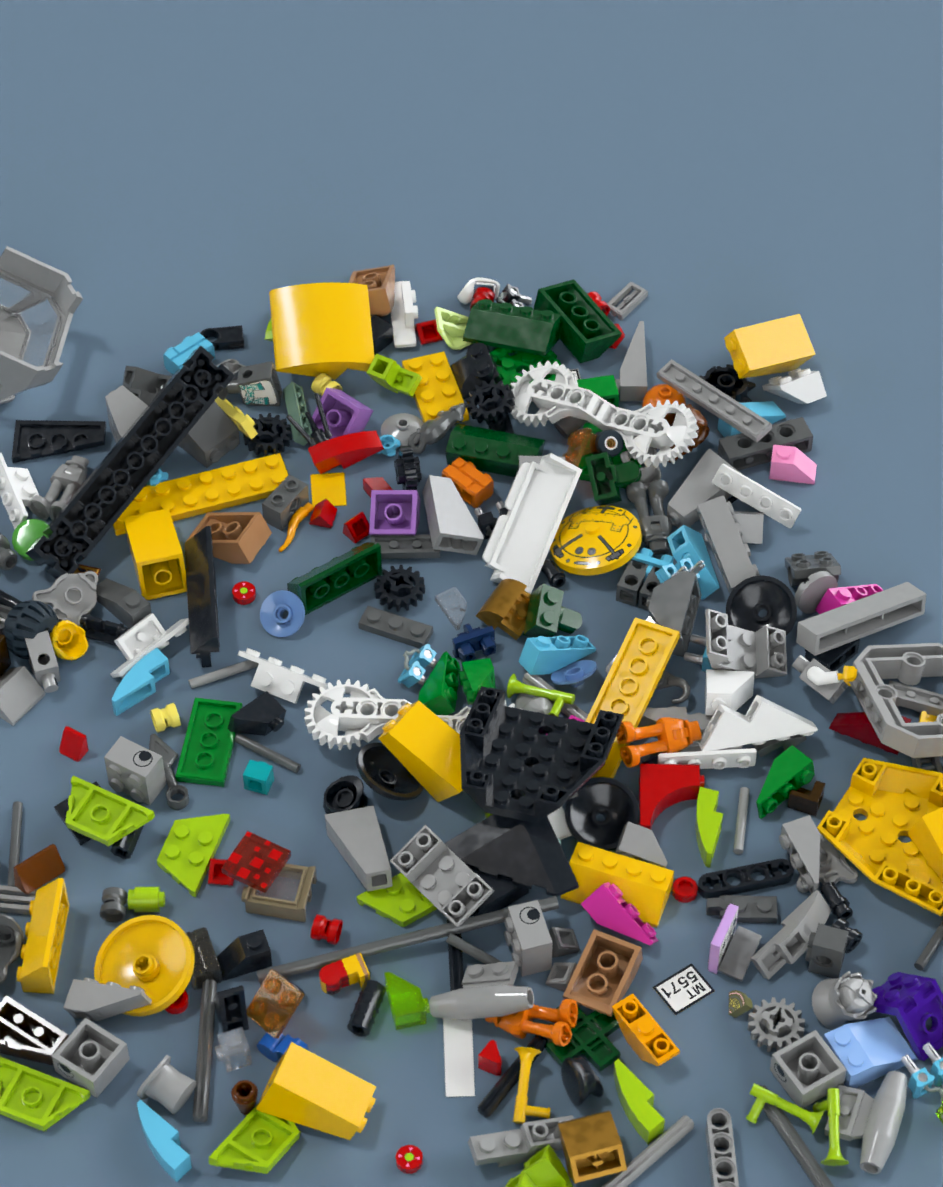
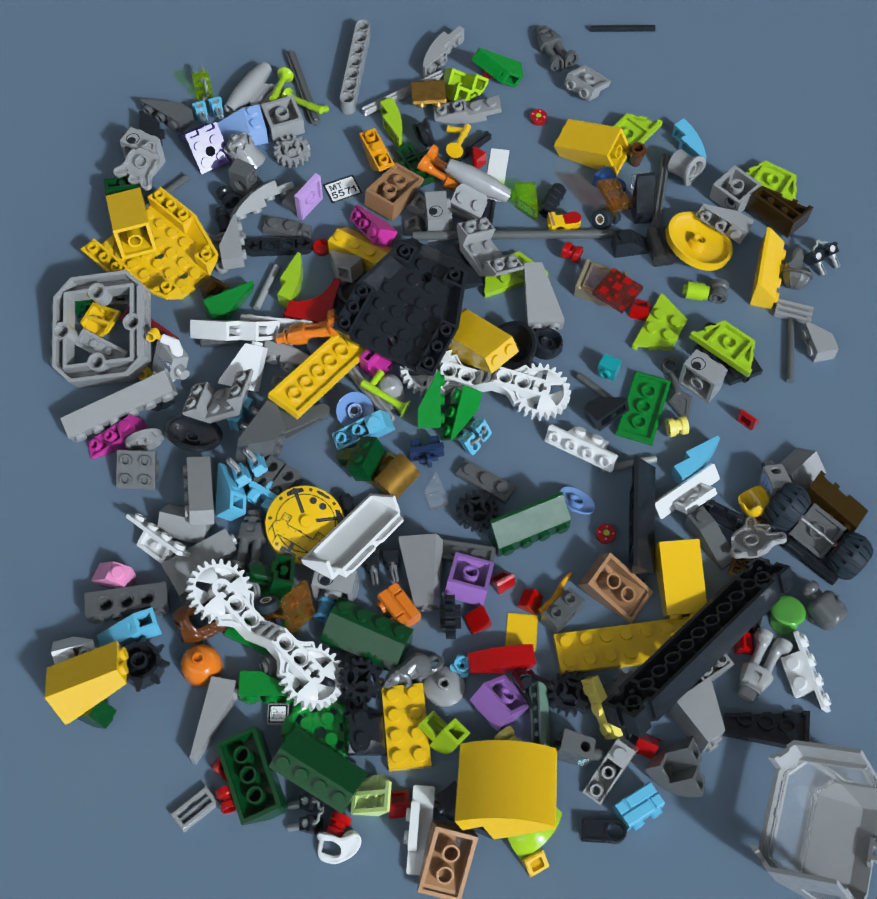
camera: 170 degrees left, 10 degrees up
reddish brown slope [13,844,65,894] -> none
light grey tile [657,359,772,442] -> none
olive tile [729,990,753,1018] -> none

